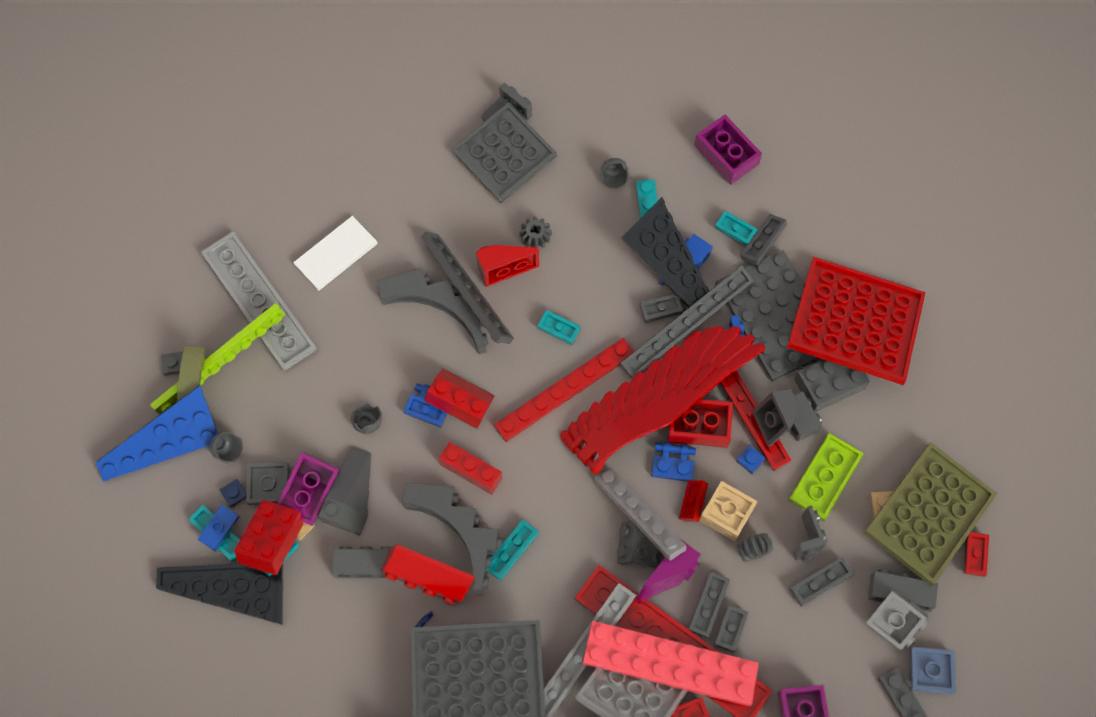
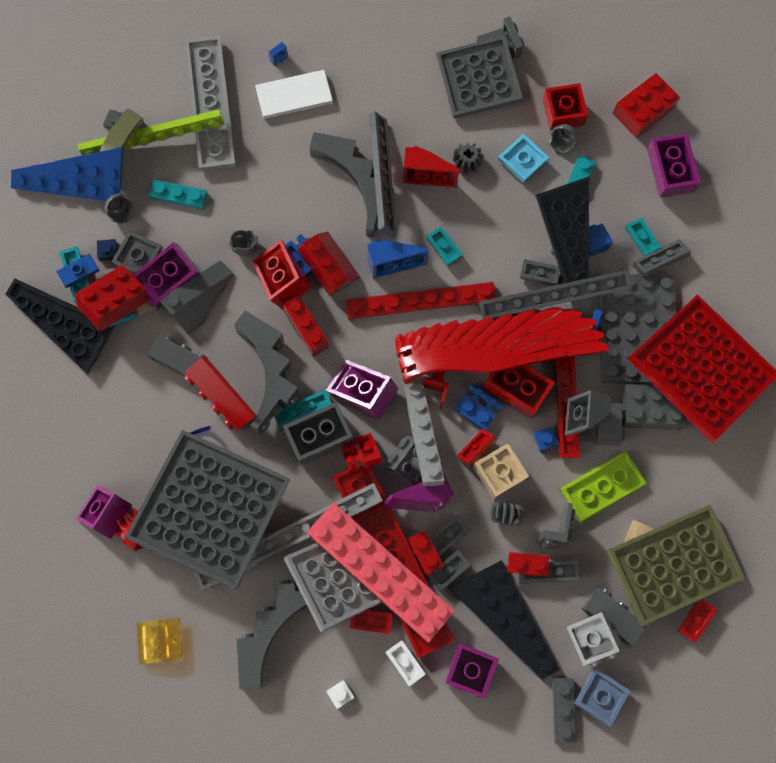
camera: 25 degrees right, 5 degrees up
none -> teal plate [149,179,207,209]
none -> red slope [252,240,311,310]
none -> blue plate [269,42,288,66]
none -> dark grey brick [283,402,353,465]
none -> magenta slope [326,360,398,420]
none -> red plate [341,433,383,472]
none -> blue slope [367,240,428,279]
none -> red plate [408,530,444,575]
none -> red bracket [422,371,449,409]
none -> black wing [449,560,560,679]
none -> medium azure plate [498,134,549,183]
none -> red plate [507,552,549,577]
none -> red brick [542,83,588,131]
none -> red brick [612,73,681,138]

